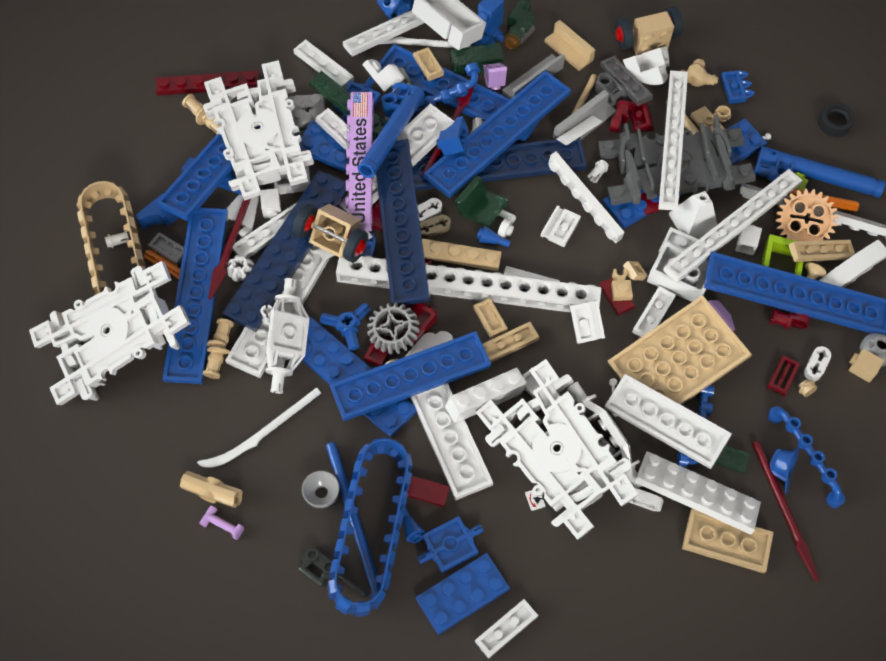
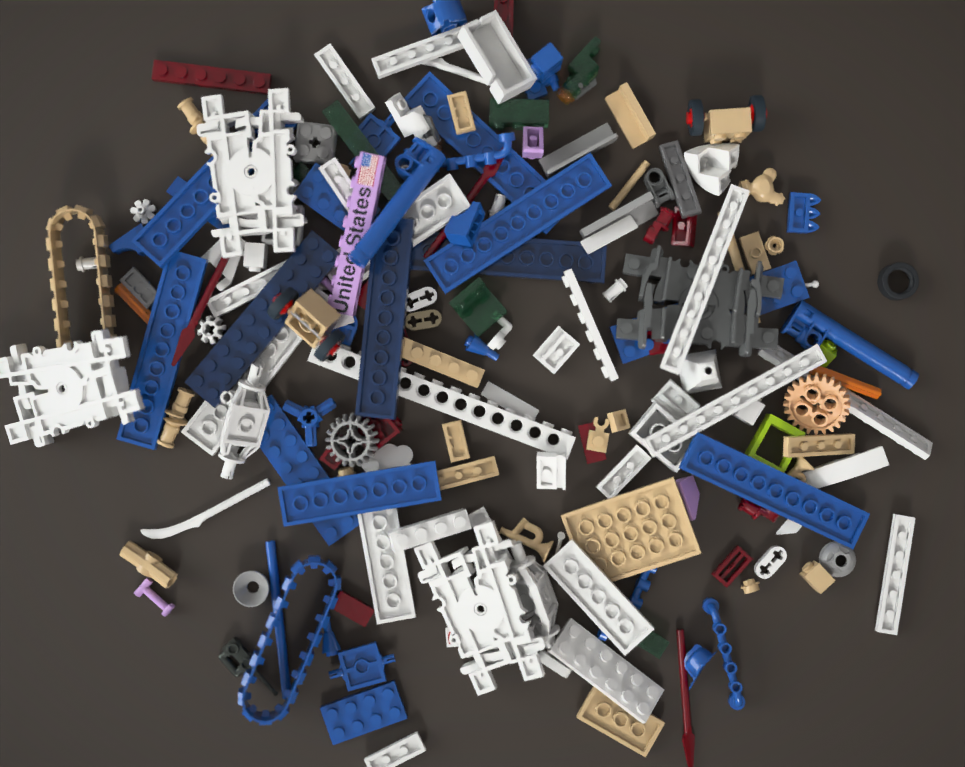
camera: 10 degrees right, 25 degrees up
none -> white plant [130,199,157,224]
none -> tan piece [499,517,554,563]
none -> white sticker [776,519,802,535]

